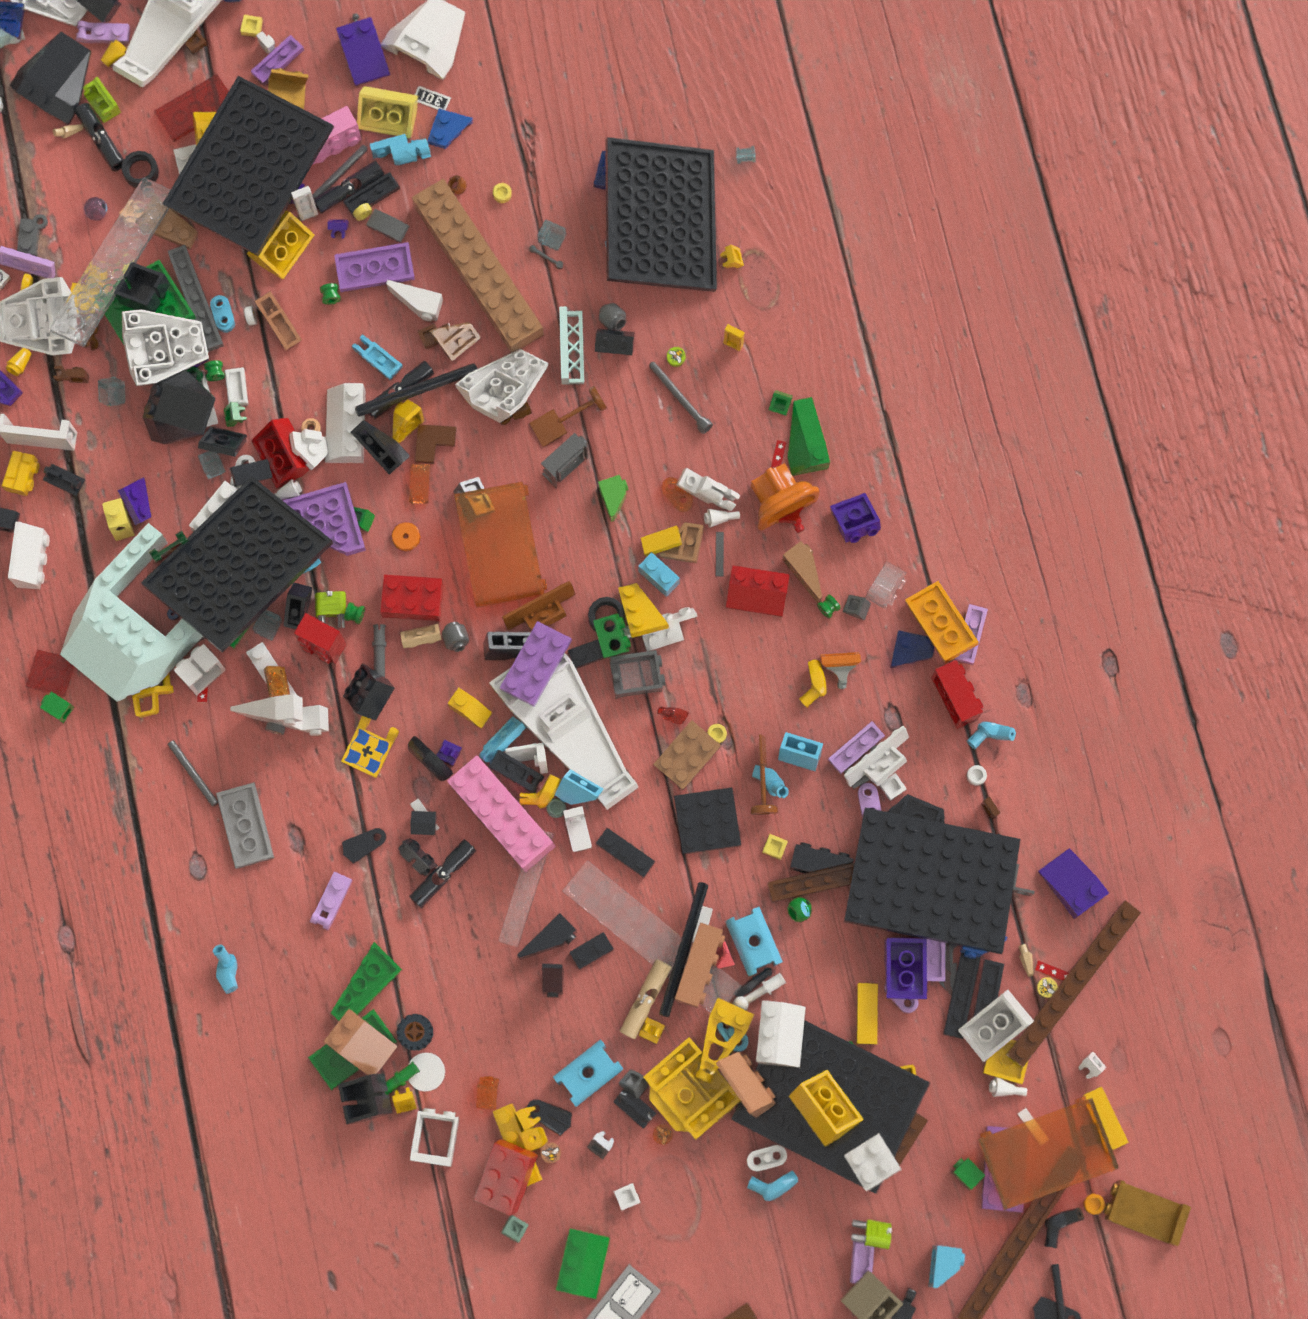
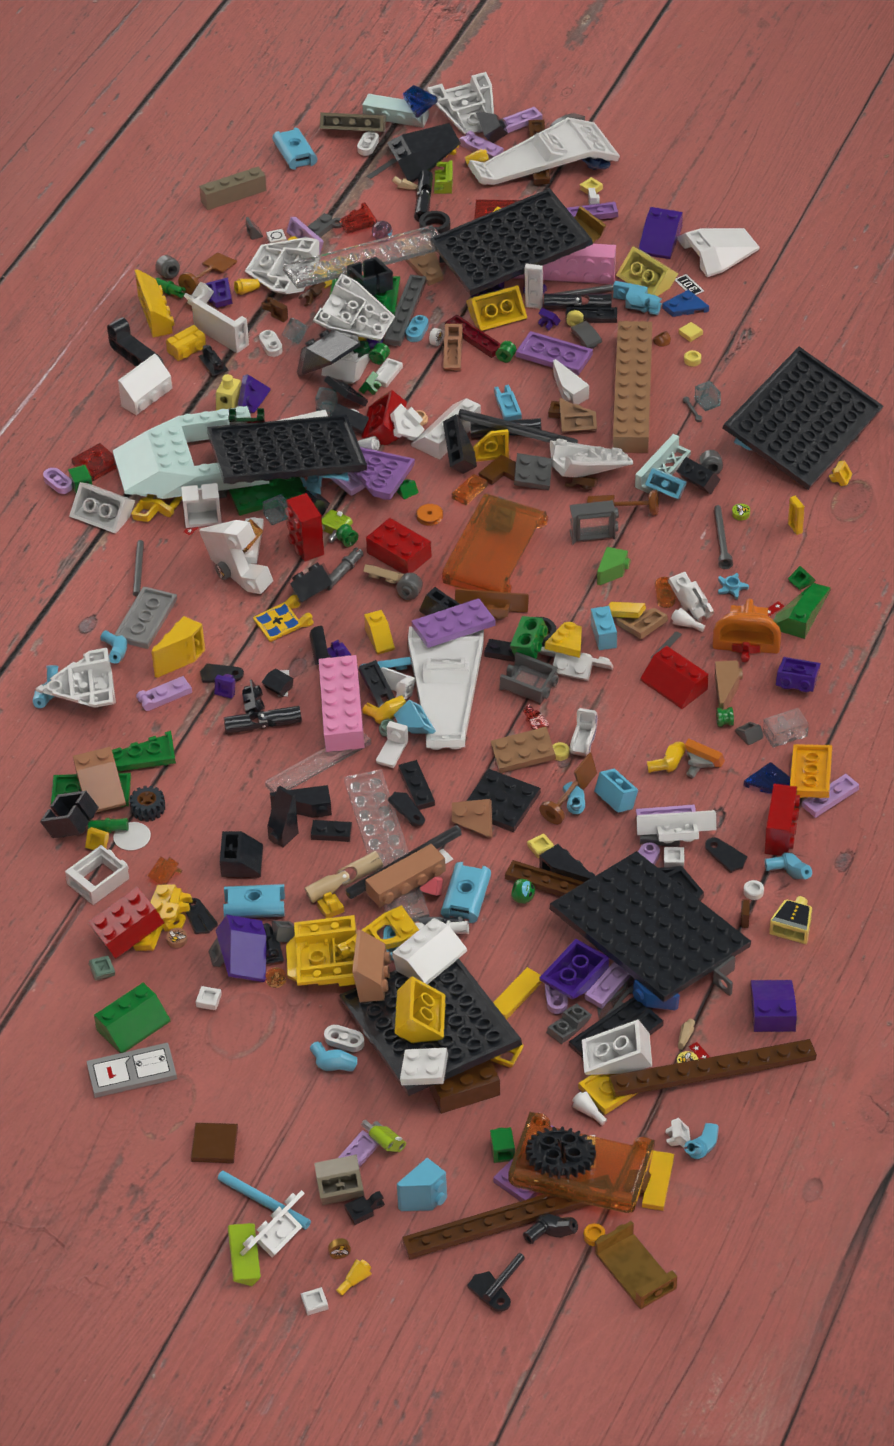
camera: 40 degrees right, 30 degrees down
none -> white wedge [36,648,116,708]
none -> lavender plate [43,468,73,494]
none -> white slope [69,482,135,533]
none -> medium azure arm [100,630,127,663]
none -> yellow slope [151,616,205,678]
none -> dark purple tile [214,674,235,699]
none -> dark purple slope [215,914,266,982]
none -> black slope [219,831,263,877]
none -> white plate [259,330,283,357]
none -> clear red wing [340,202,377,234]
none -> dark grey sticker [367,158,397,179]
none -> black piece [388,792,425,827]
none -> dark red tile [445,315,501,358]
none -> nougat wing [452,799,492,838]
none -> dark grey plate [514,453,552,490]
none -> black gear [525,1126,596,1179]
none -> dark grey slope [546,1003,592,1044]
none -> white animal [570,708,598,756]
none -> medium azure brick [645,468,687,499]
none -> light yellow tile [679,322,703,342]
none -> medium azure arm [684,1123,719,1159]
none -> black piece [705,837,747,873]
none -> medium azure animal [718,573,749,600]
none -> torso [769,896,812,944]

